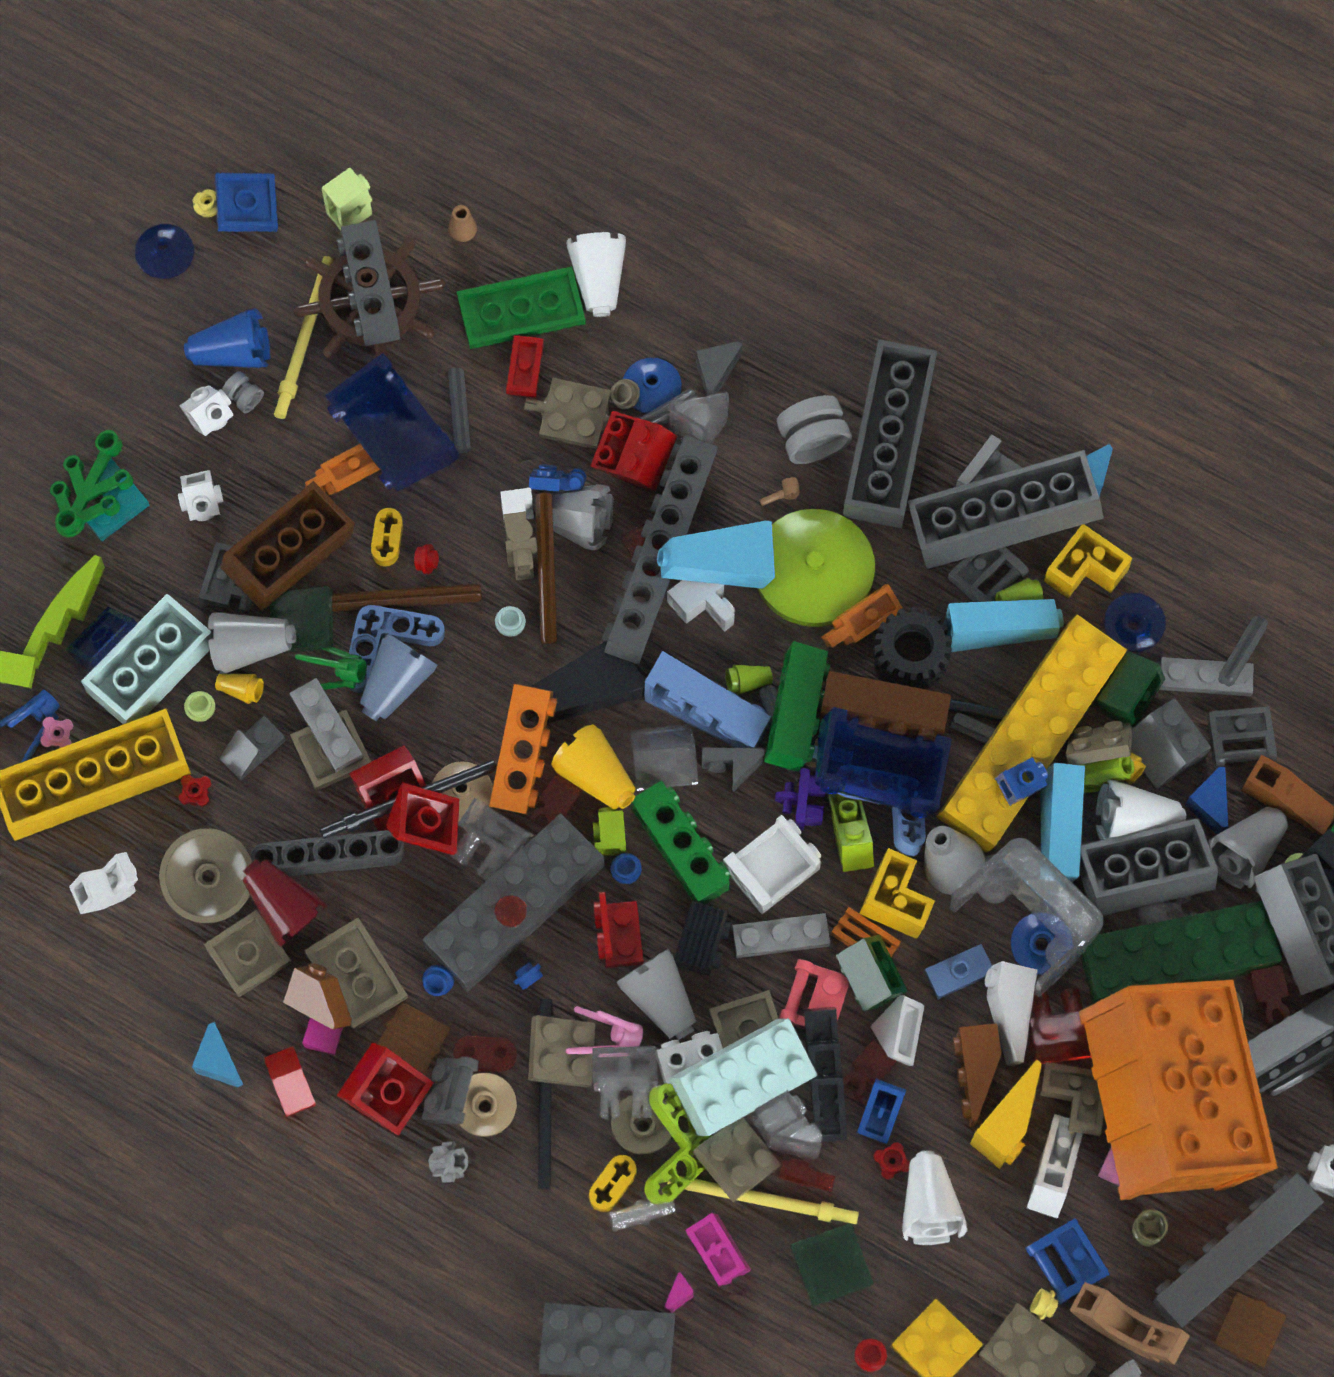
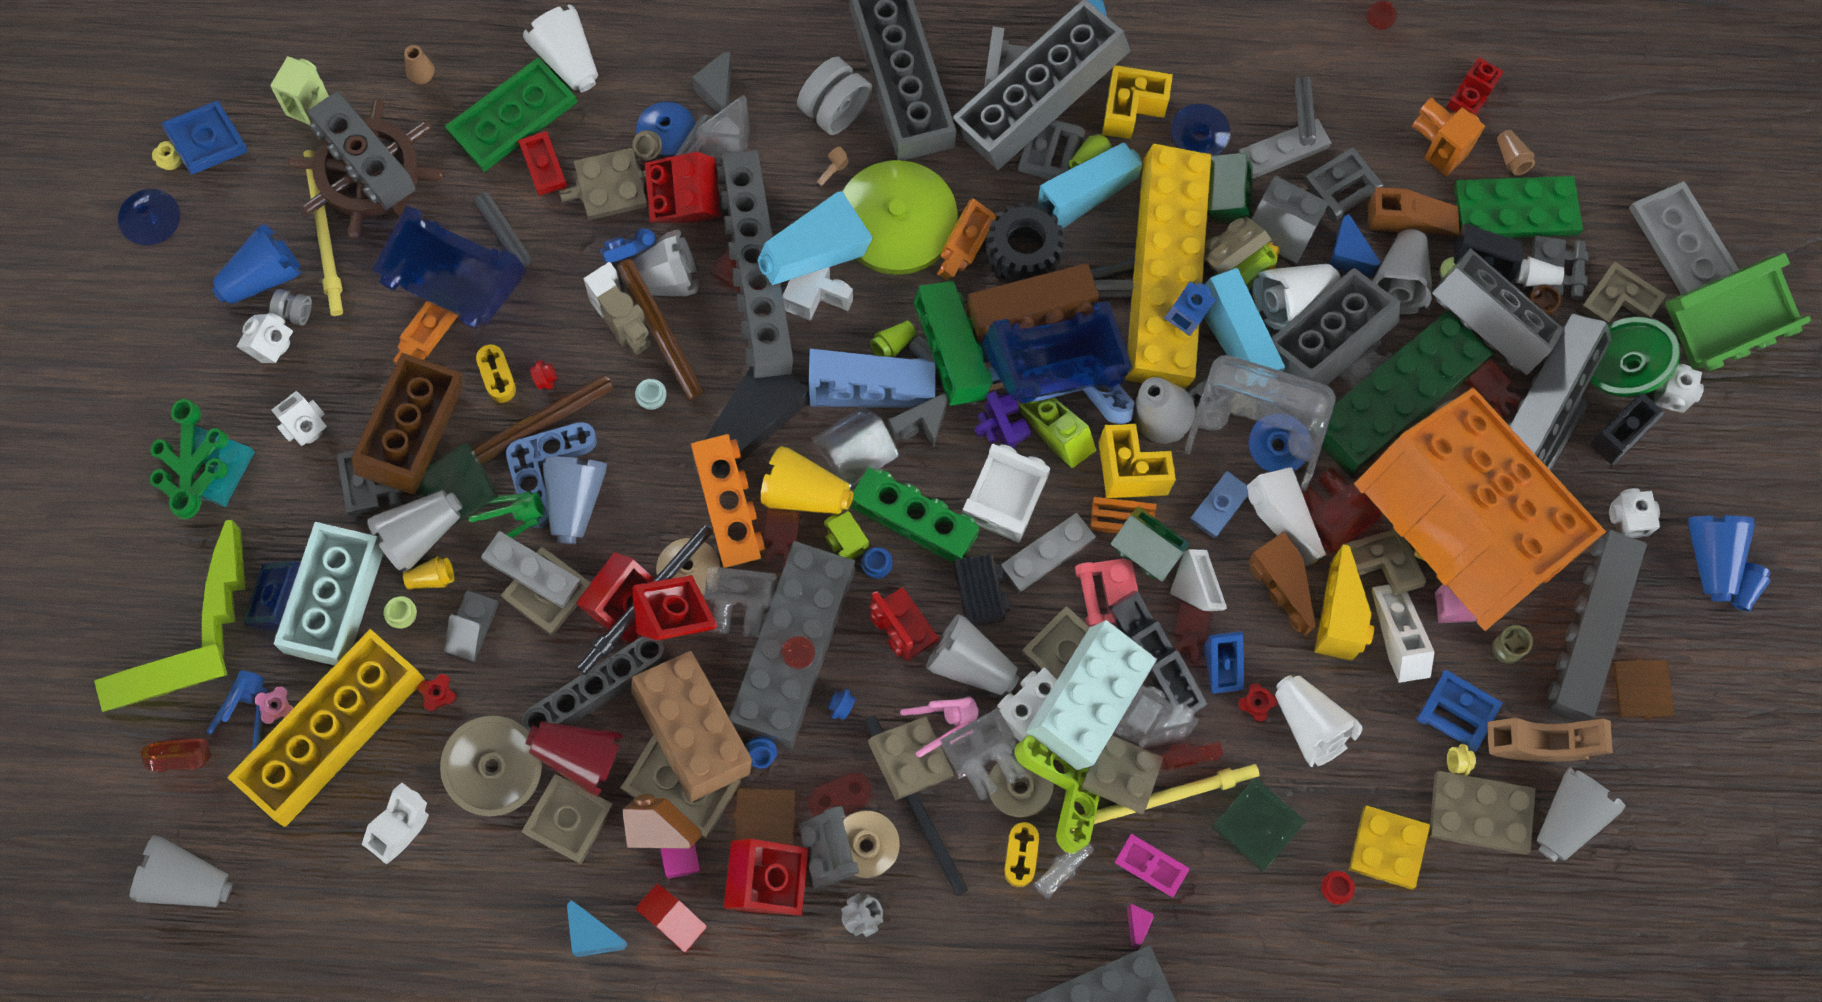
camera: 30 degrees left, 0 degrees up
none -> medium nougat brick [631,651,752,803]

